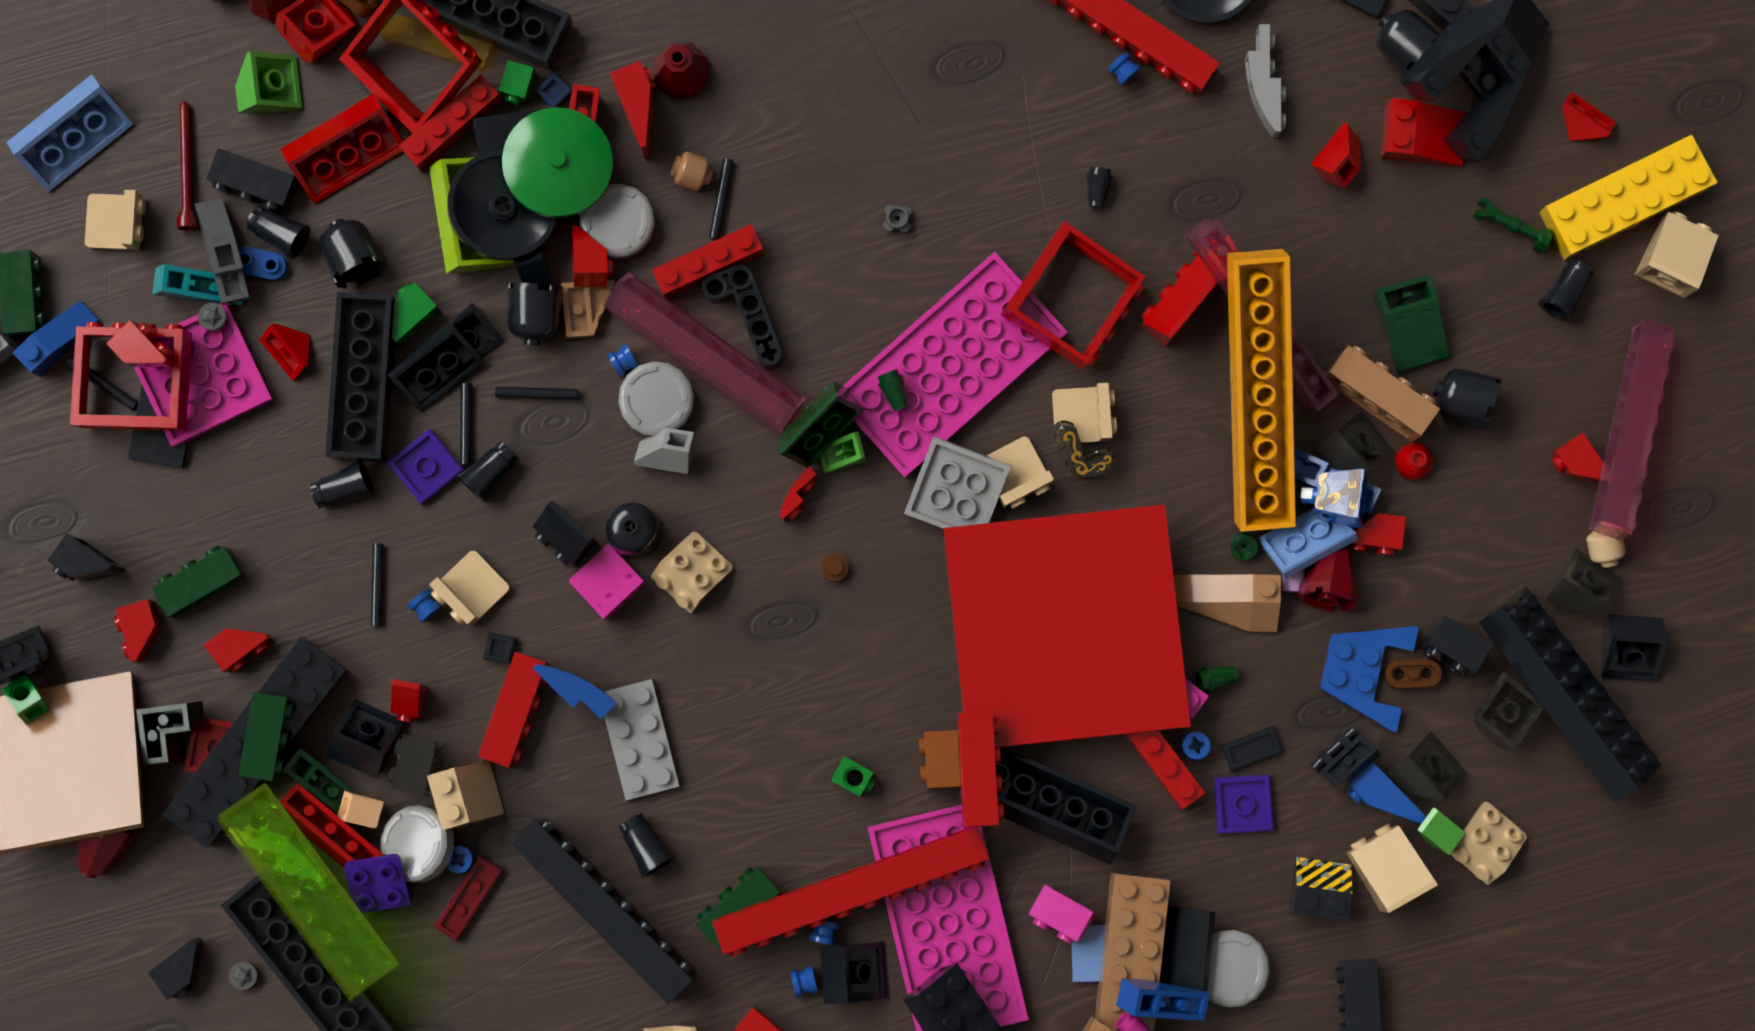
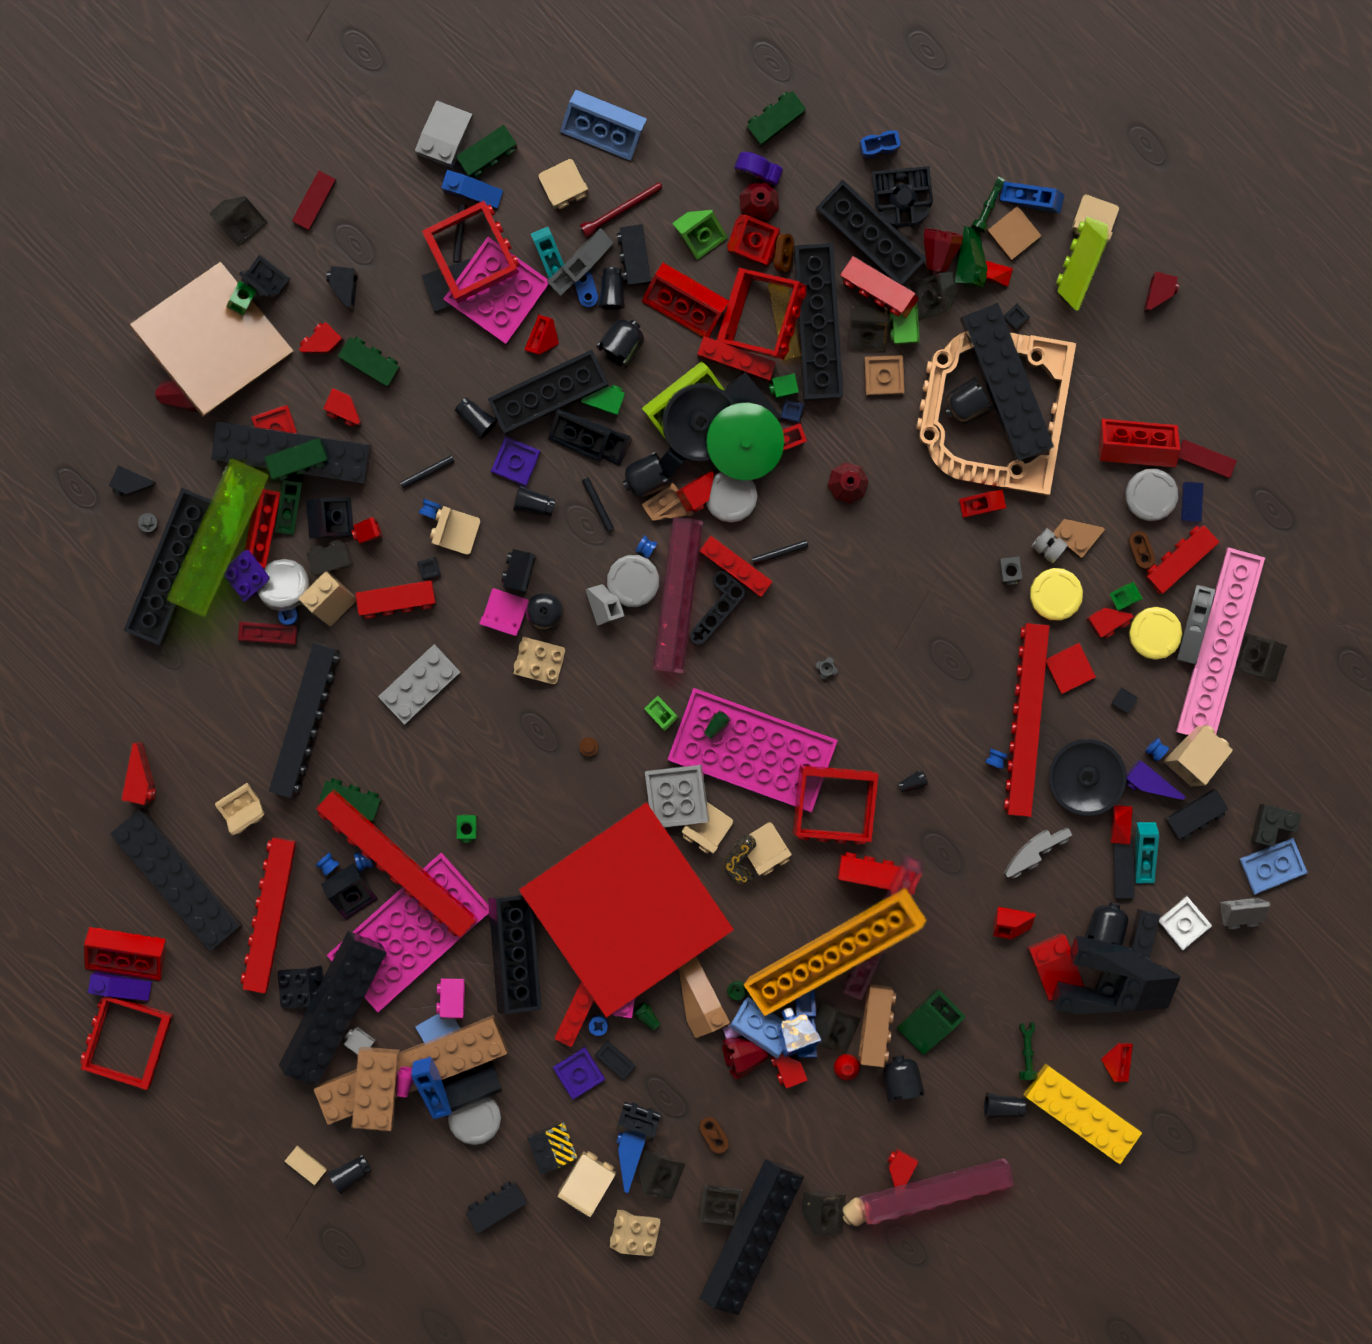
camera: 65 degrees right, 5 degrees up
slope [106,320,176,367] -> none
pearl dark grey brick [136,701,206,765] -> none
dark grey tile [198,303,227,332] -> none
light nougat panel [338,791,384,828] -> none
black bar [460,383,471,465] -> none
blue slope [533,663,617,719] -> none
red slope [610,61,656,159] -> none
black plant [619,813,675,878] -> none
medium nougat head [671,152,713,191] -> none
dark green slope [777,381,865,468] -> none
red slope [780,466,817,521] -> none
dark orange brick [918,730,961,789] -> none
red brick [957,711,1004,828] -> none
blue wing [1319,626,1419,733] -> none
bright green slope [1417,807,1465,855] -> none
black brick [1418,615,1493,677] -> none
black slope [1601,614,1668,681] -> none
tan slope [1635,211,1718,298] -> none

